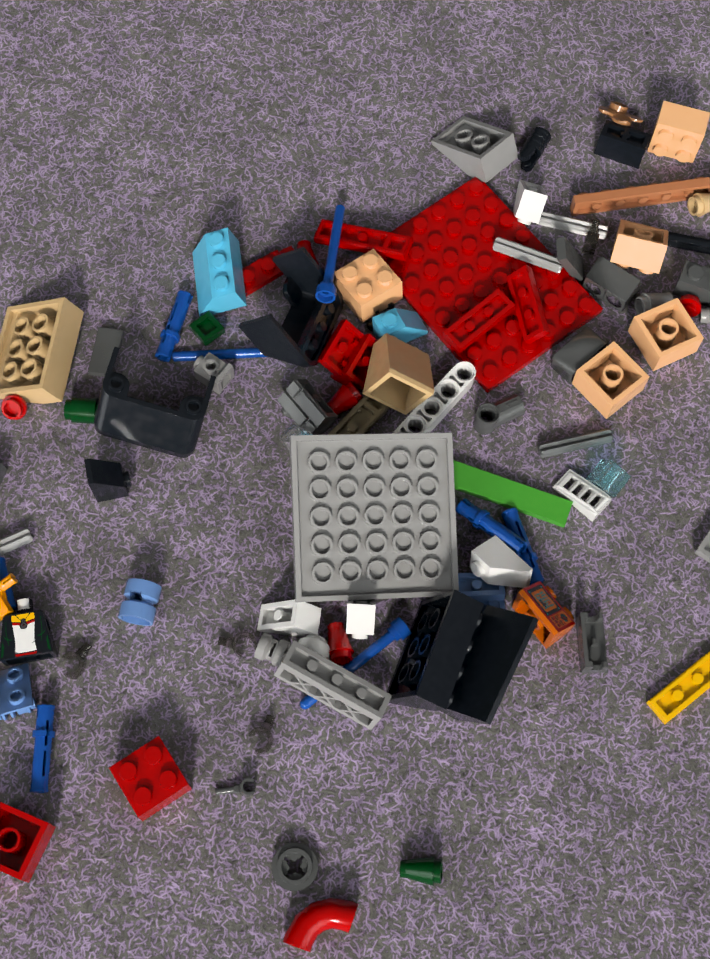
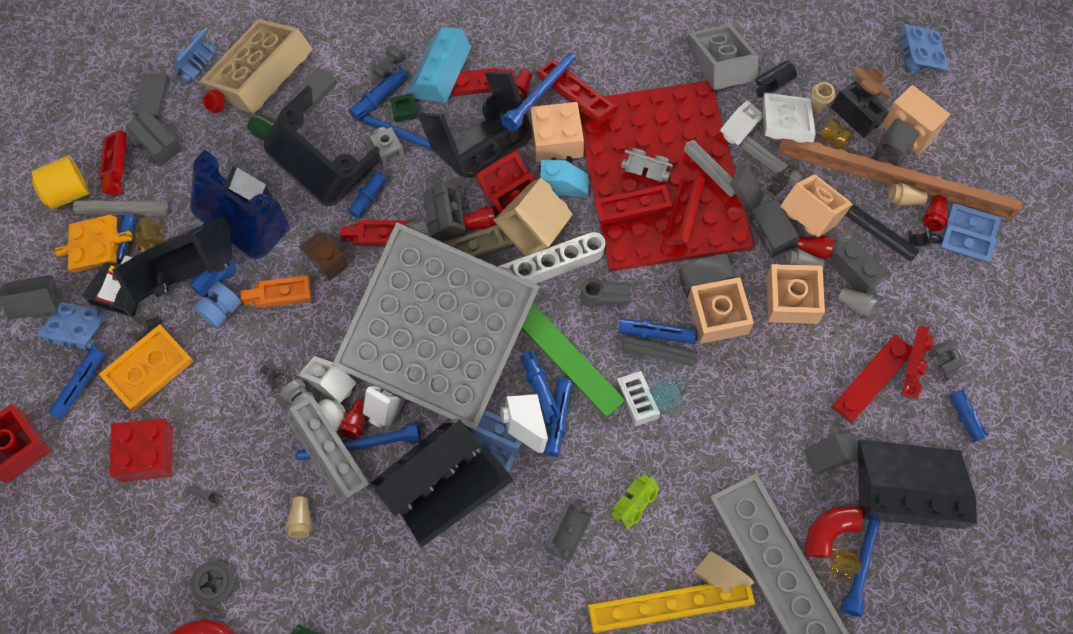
camera: 30 degrees right, 0 degrees up
clear smoke piece [248,714,275,755] -> none
orange slope [512,581,575,649] -> none
red plate [679,294,702,317] -> none
none -> light orange plate [99,324,194,412]
none -> black windscreen [112,215,233,306]
none -> clear yellow tile [135,217,163,251]
none -> blue piece [189,259,237,297]
none -> clear blue windscreen [190,150,291,259]
none -> orange hinge [240,275,312,308]
none -> tan cone [285,496,312,539]
none -> reddish brown slope [299,232,348,281]
none -> red hinge [340,220,409,246]
none -> blue pin [347,172,387,219]
none -> dark grey piece [373,45,405,80]
none -> lime hinge [611,474,660,530]
none -> blue pin [618,317,696,344]
none -> light grey hinge [621,148,673,183]
none -> white plate [762,93,816,143]
none -> red cone [797,235,835,260]
none -> tan cone [811,82,835,113]
none -> clear yellow wheel [819,119,853,149]
none -> dark grey piece [872,119,919,166]
none -> medium blue hinge [899,24,949,73]

